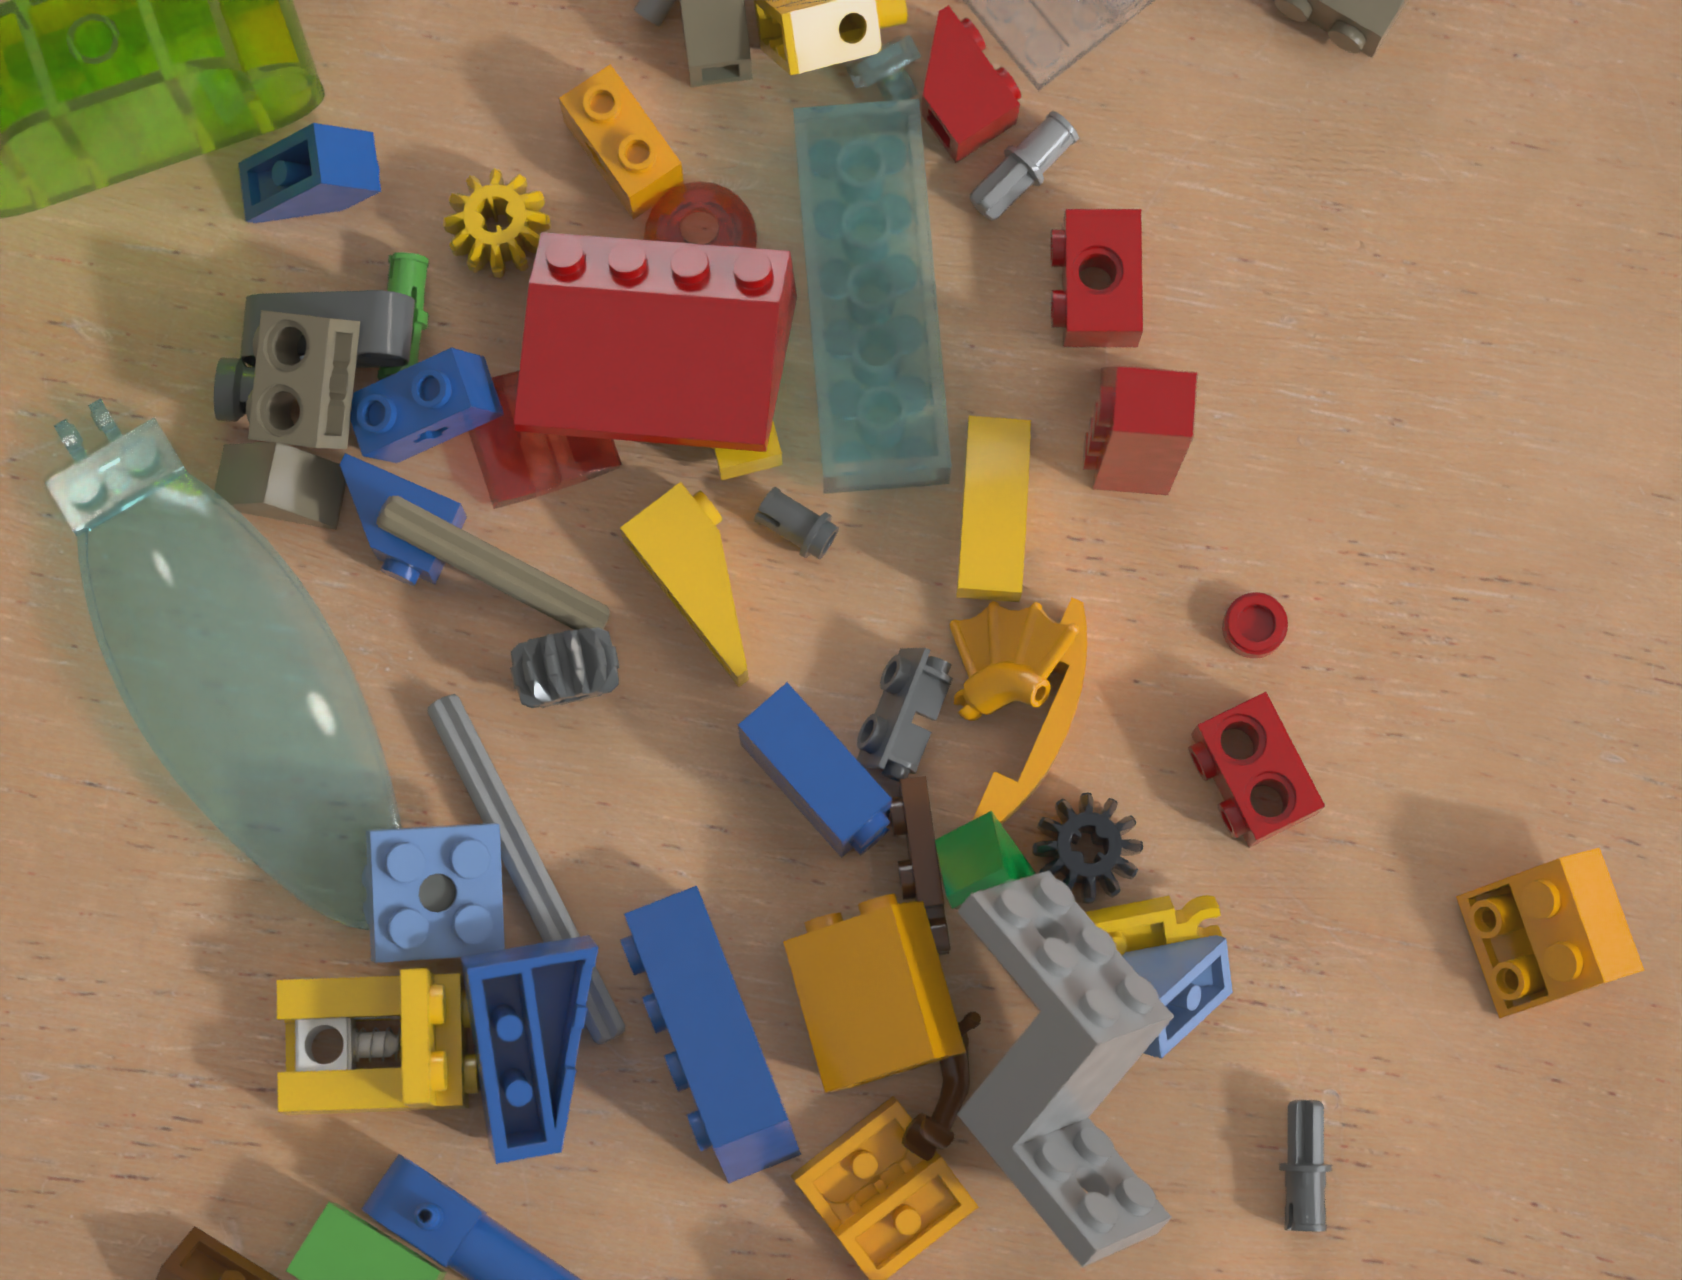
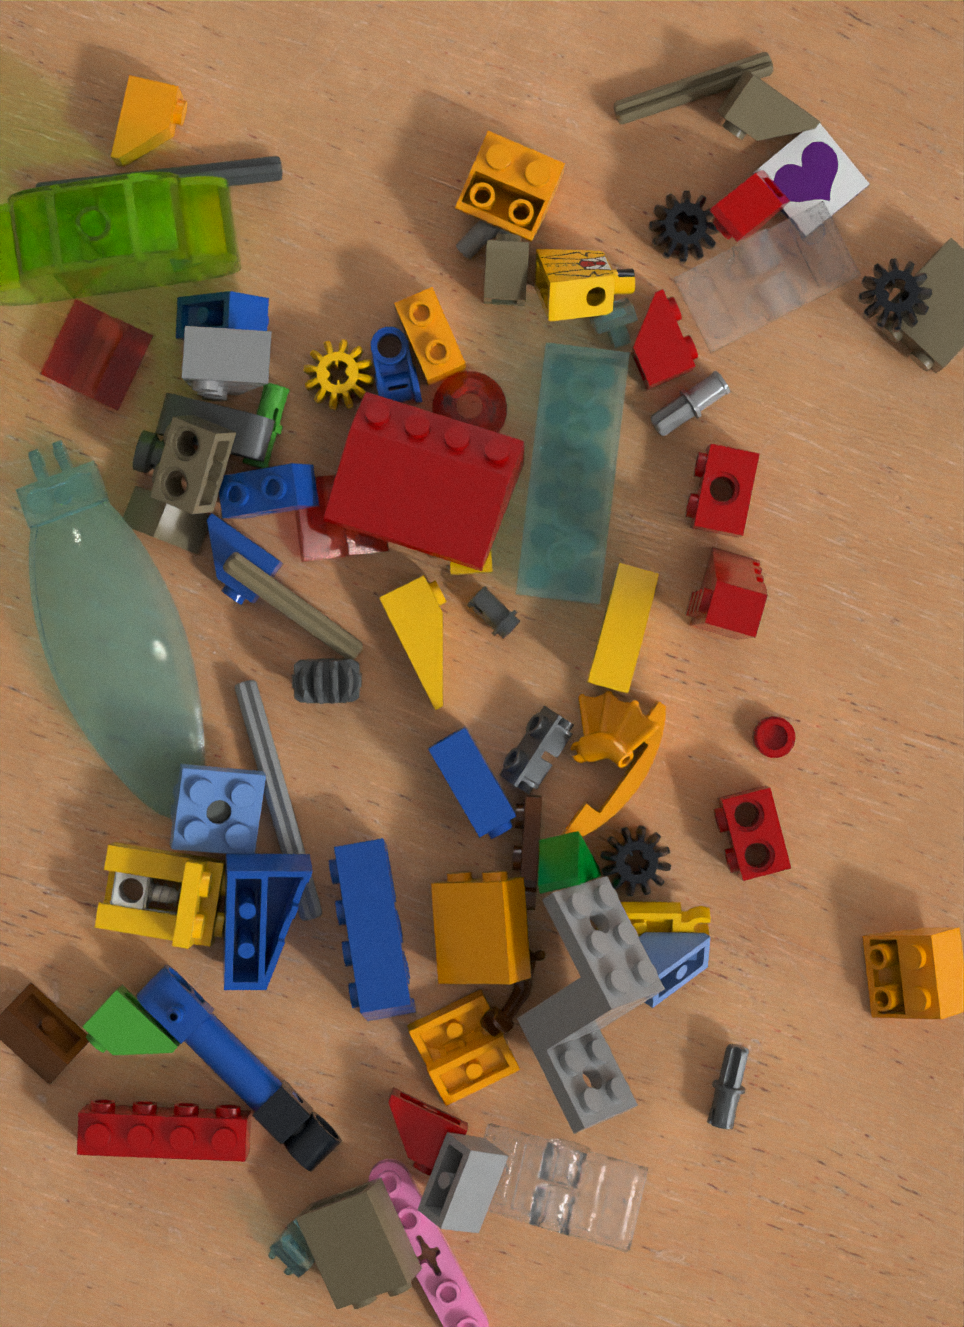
camera: 15 degrees right, 10 degrees up
none -> clear red slope [39,299,153,411]
none -> light grey wedge [182,326,272,402]
none -> blue piece [371,327,423,403]

